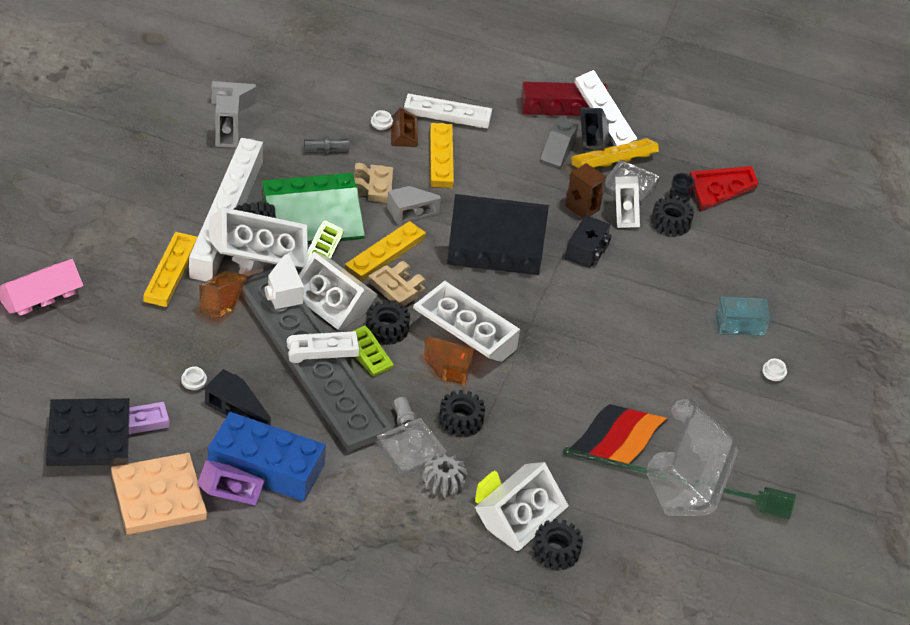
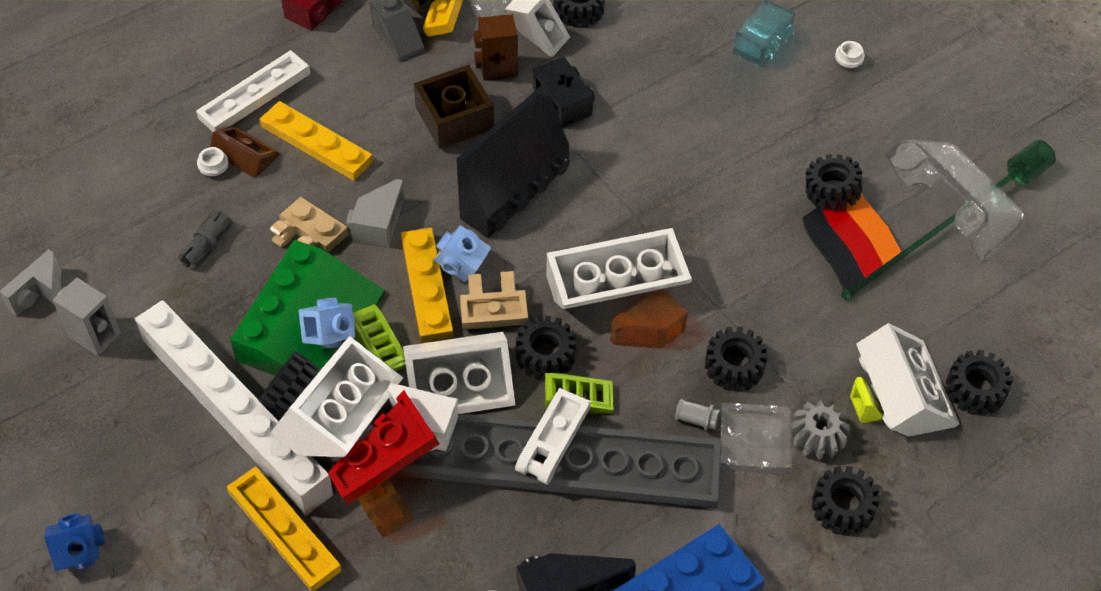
camera: 50 degrees left, 10 degrees up
none -> blue brick [44,513,106,572]
none -> light blue brick [298,298,355,348]
none -> red wing [328,390,440,505]
none -> dark brown brick [414,65,494,149]
none -> light blue brick [434,225,491,283]
none -> black tyre [806,154,862,211]
none -> black tyre [811,466,880,536]

